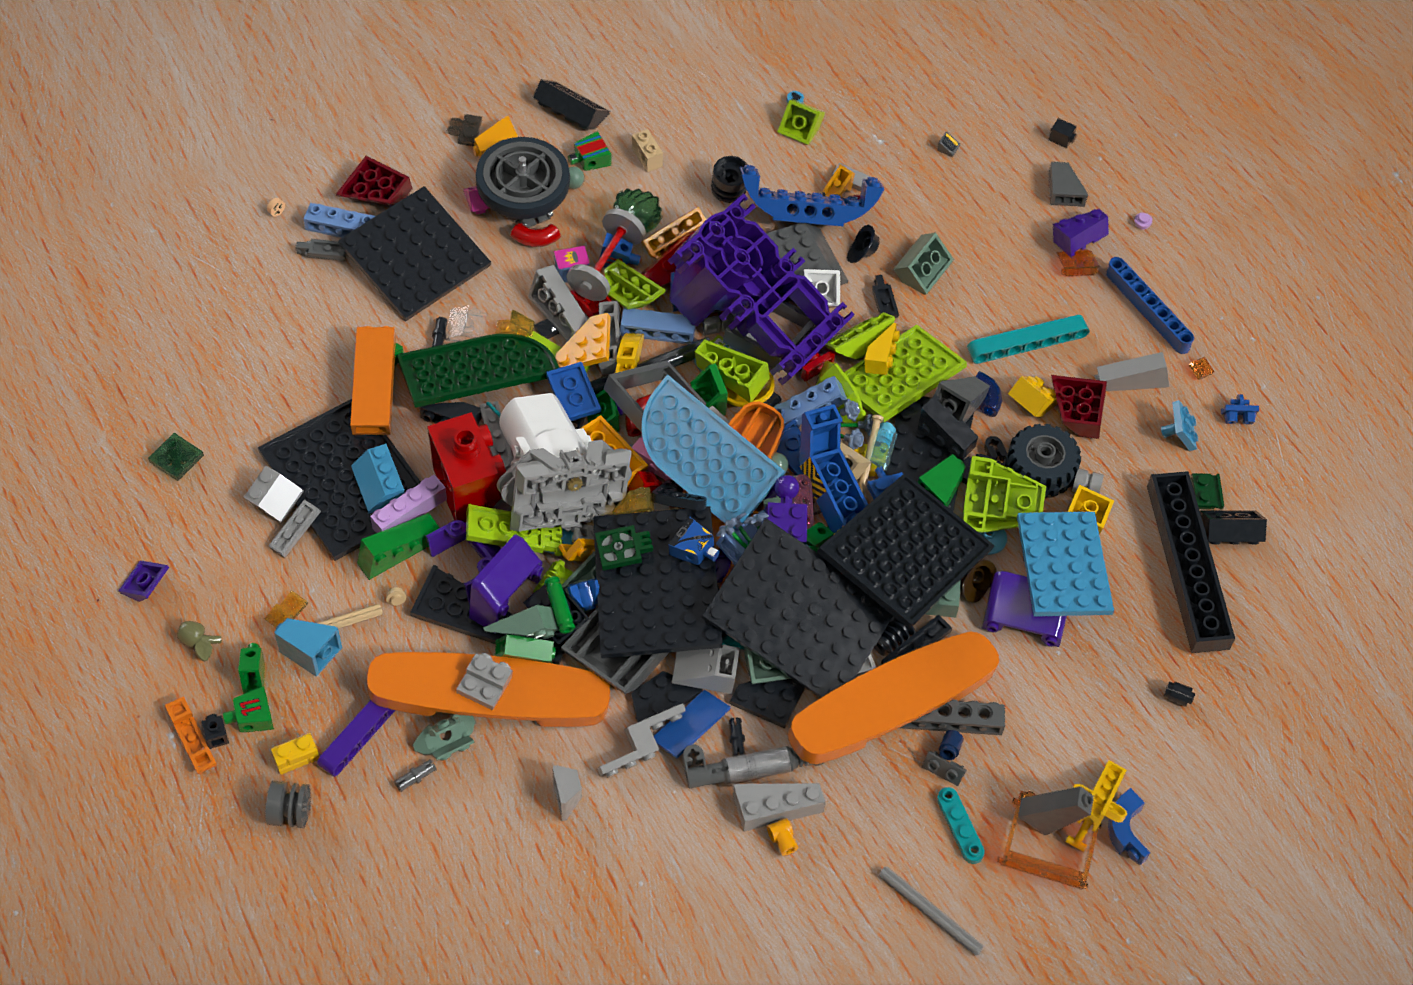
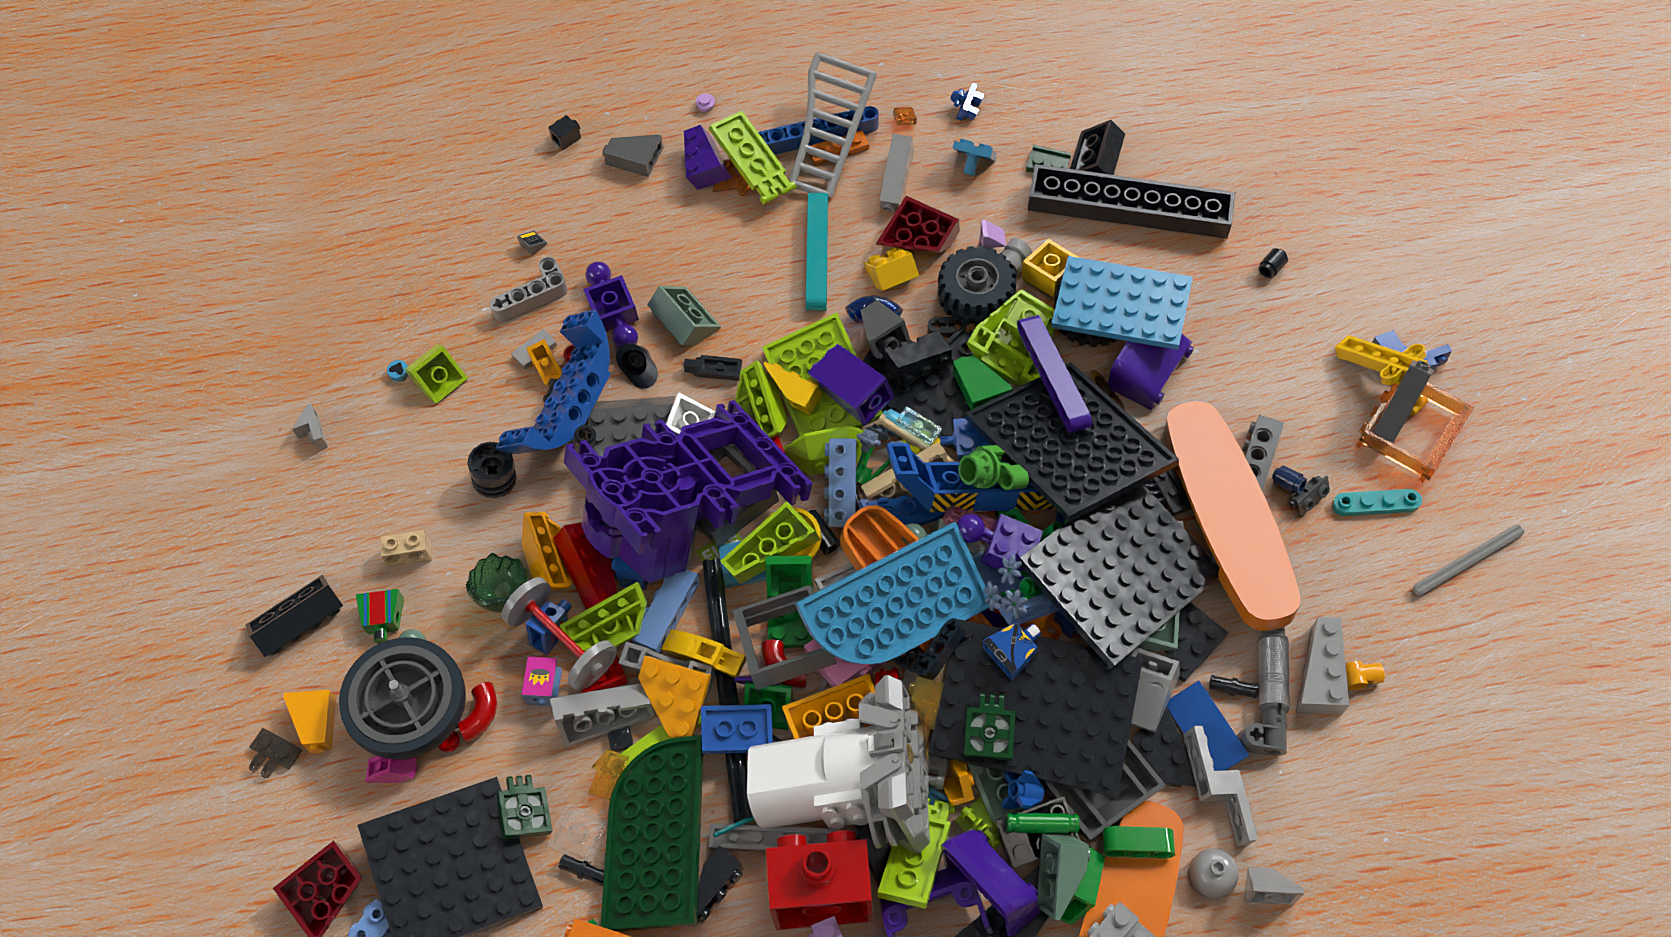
camera: 65 degrees left, 5 degrees up
none -> light grey slope [292,404,328,450]
none -> red plate [438,731,460,752]
none -> light grey beam [490,257,568,322]
none -> dark green piece [497,775,552,839]
none -> black brick [574,425,596,449]
none -> dark purple brick [584,261,639,349]
none -> lime hinge [709,111,796,204]
none -> light grey bar [789,52,877,200]
none -> dark purple slope [808,343,895,426]
none -> orange plate [809,130,869,166]
none -> bright green beam [958,445,1029,490]
none -> lavender slope [978,220,1006,250]
none -> beam [1017,315,1092,433]
none -> green beam [1103,826,1175,859]
none -> light grey cylinder [1188,848,1239,899]

